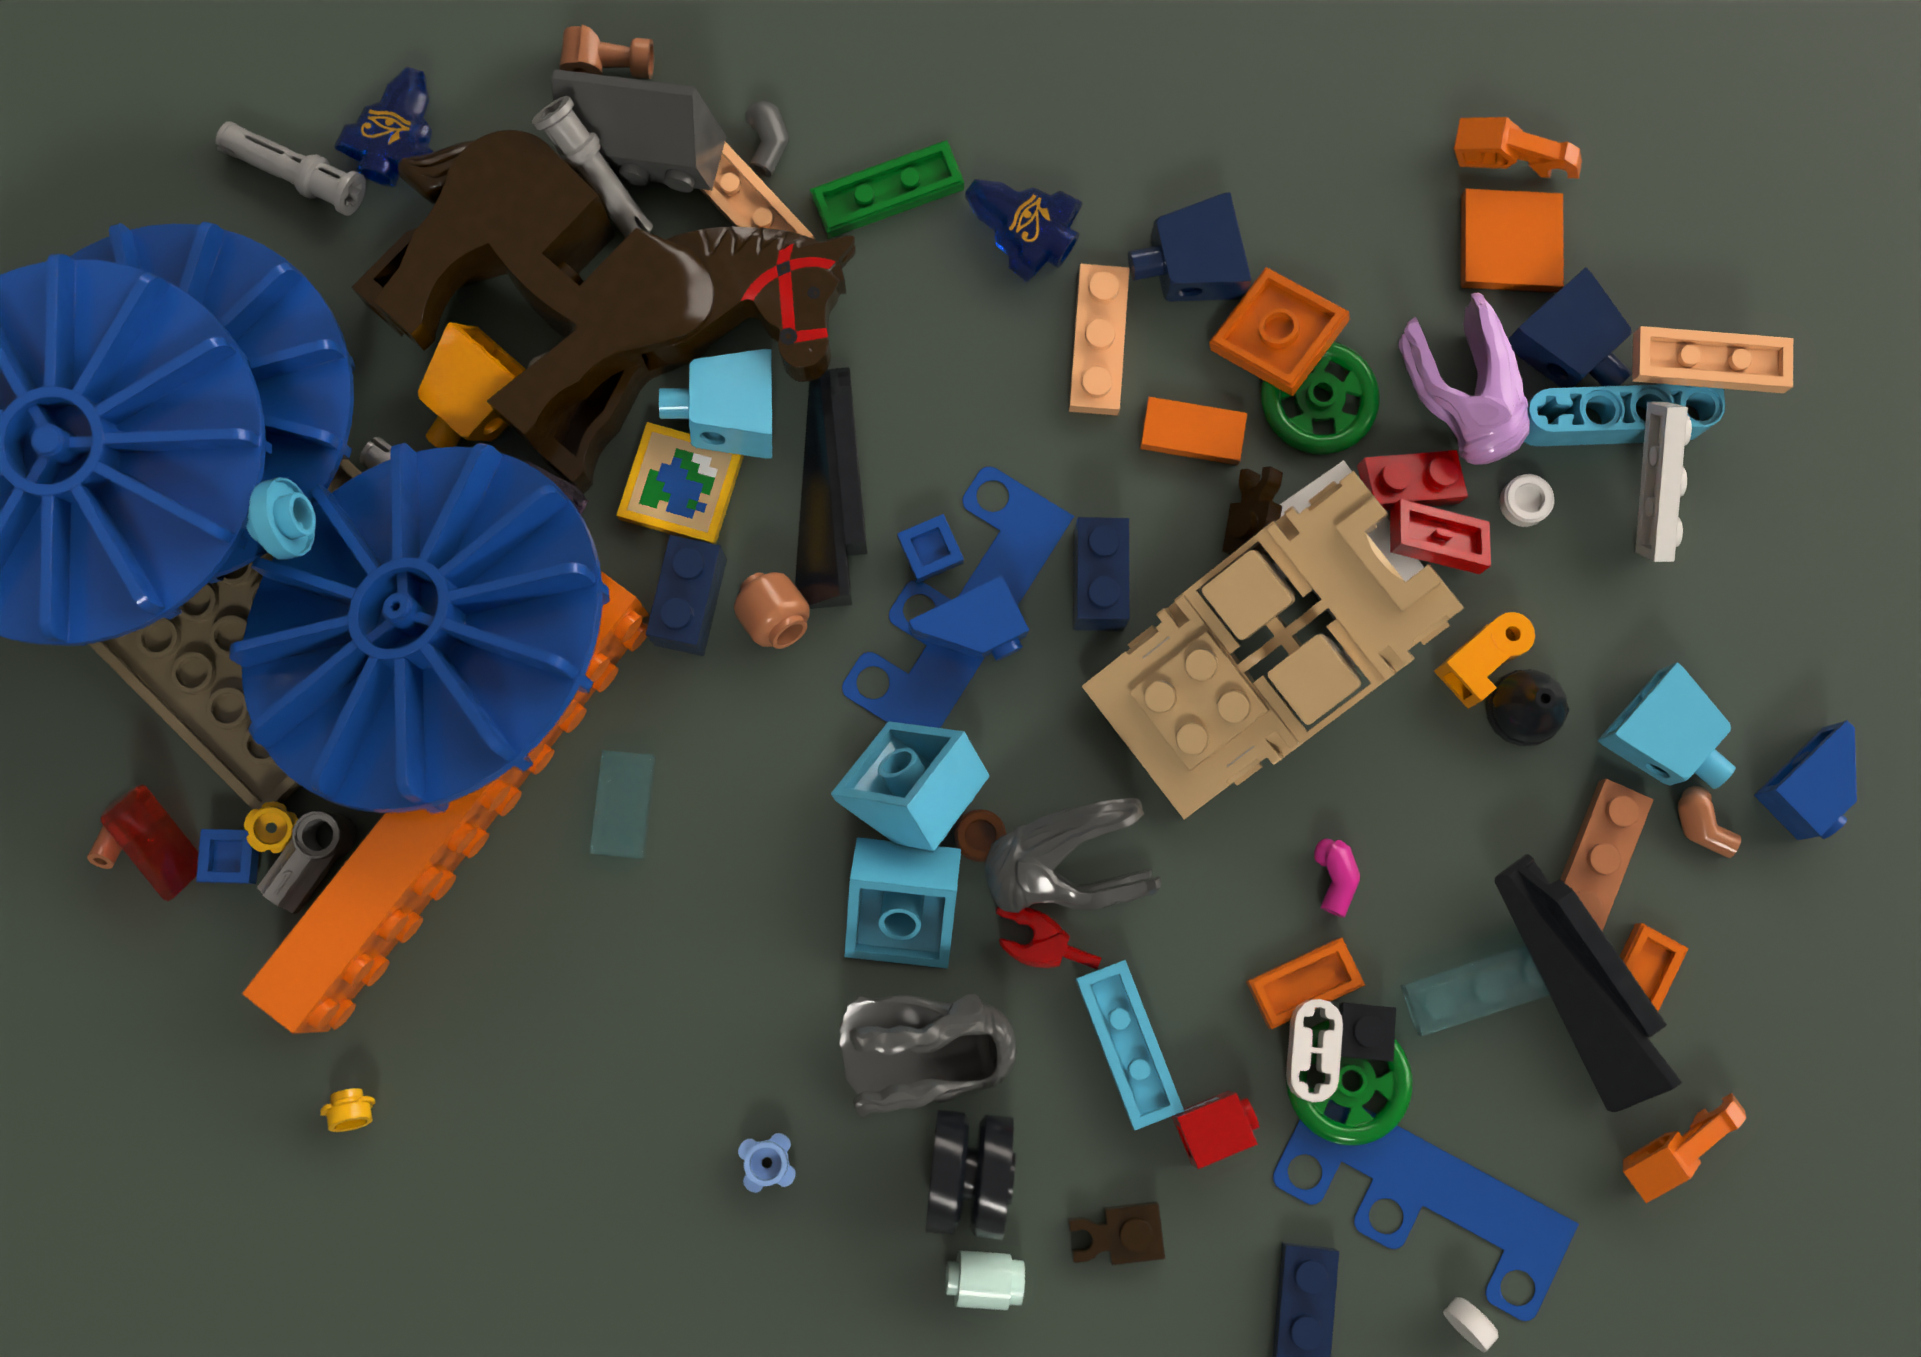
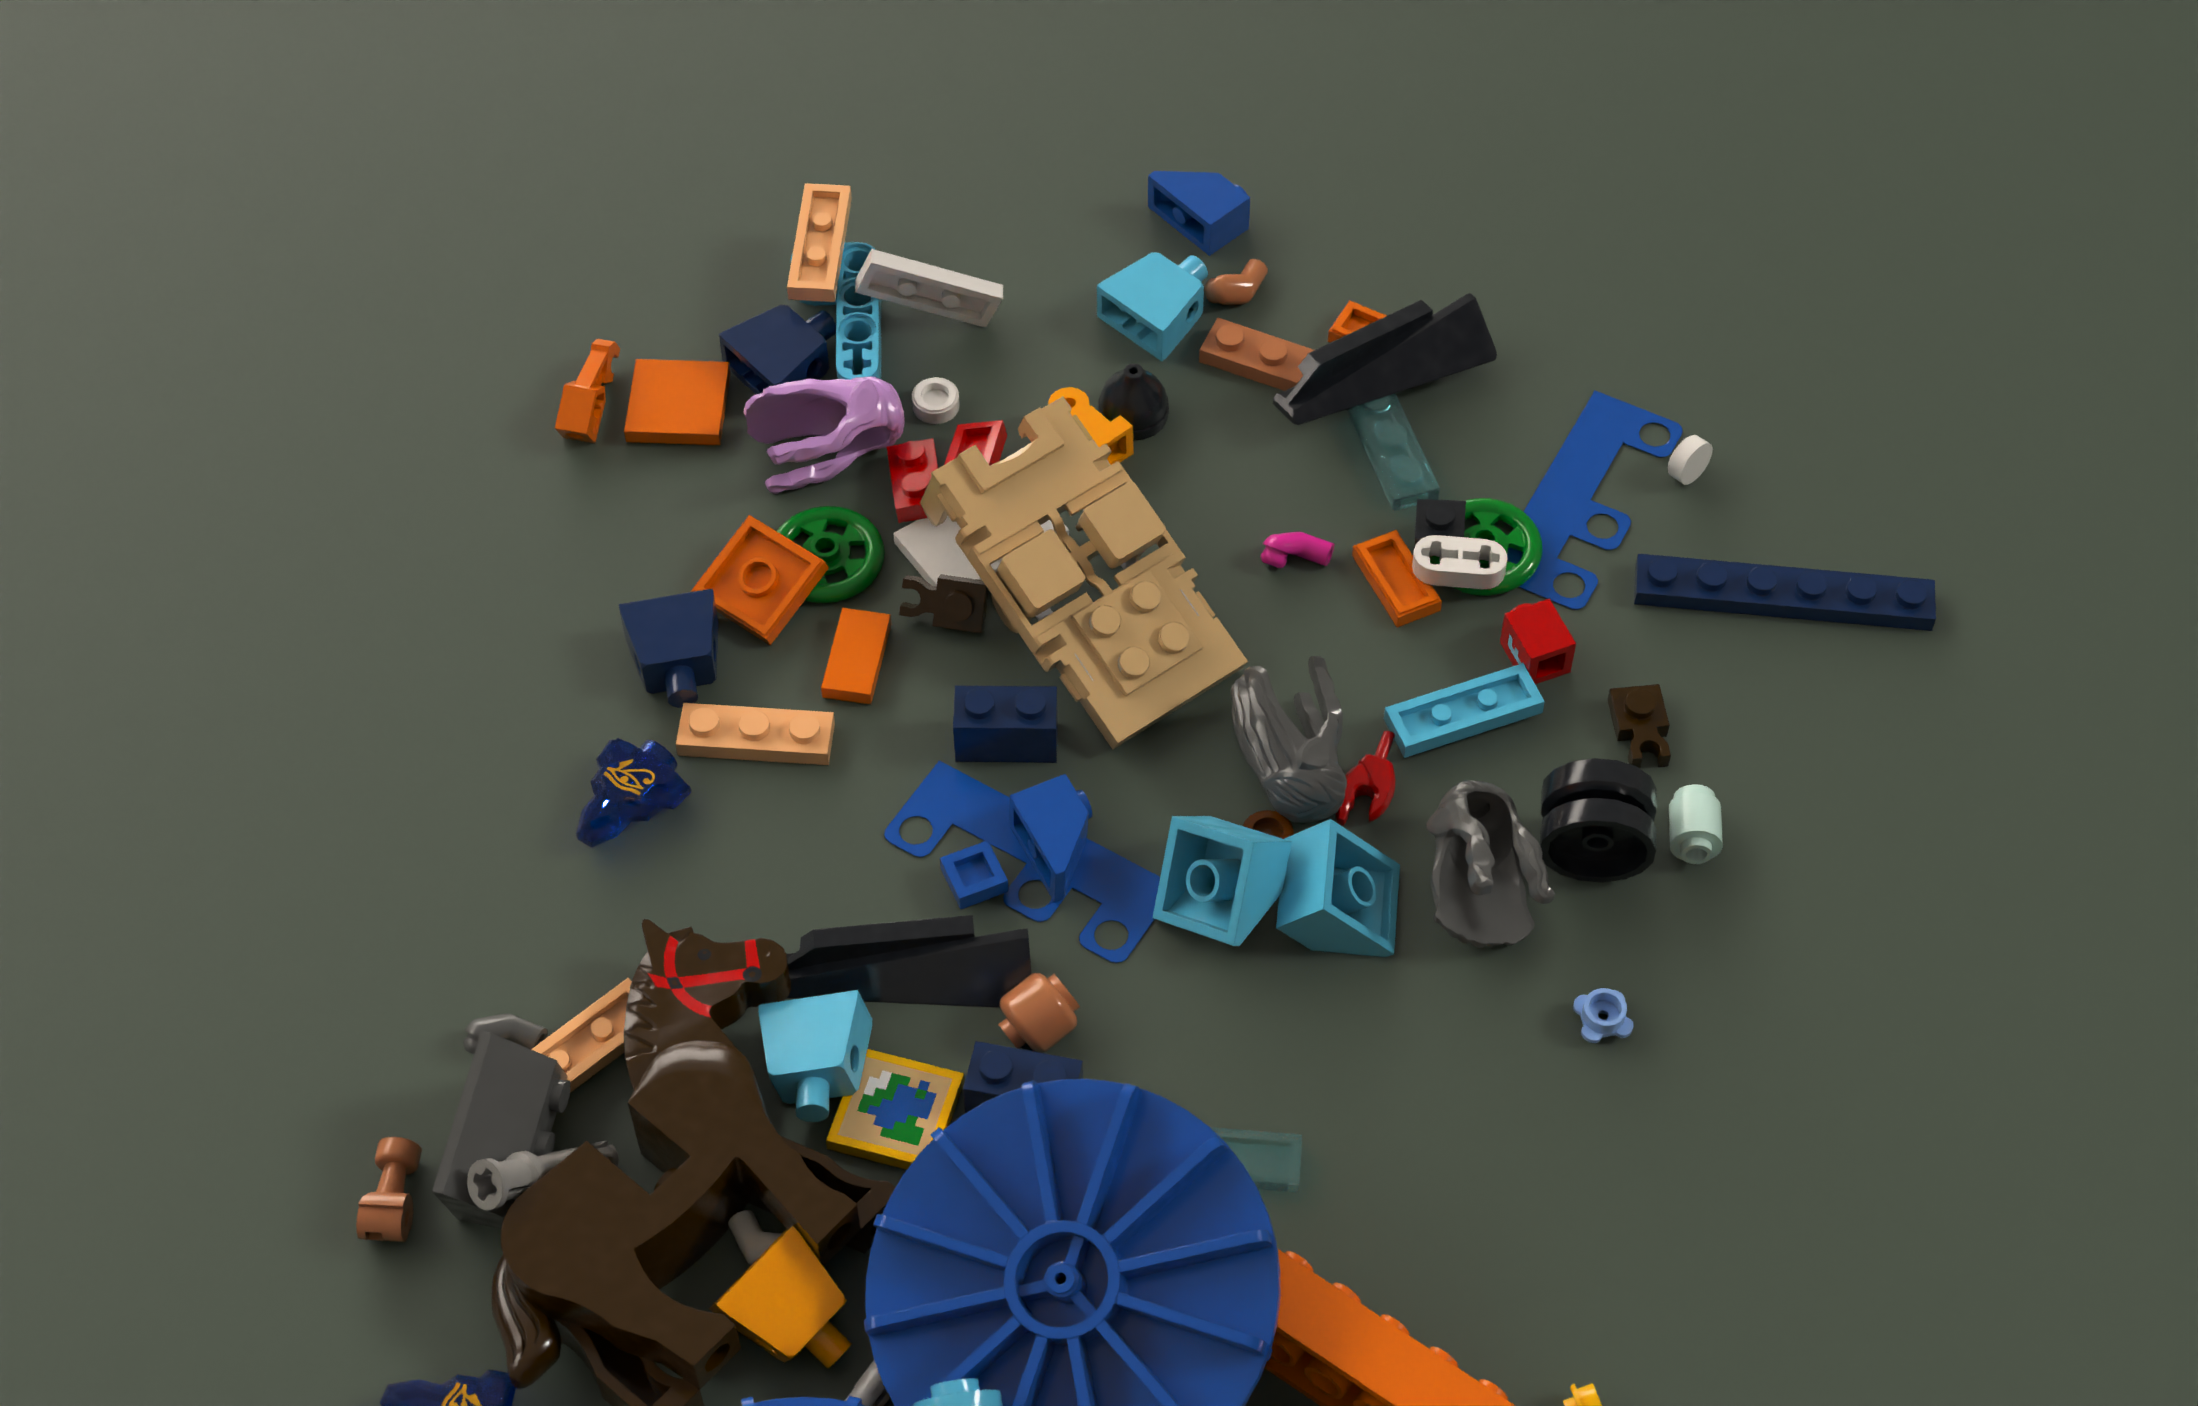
camera: 85 degrees left, 25 degrees down
green tile [810,140,965,239] -> none
orange piece [1623,1093,1747,1203] -> none

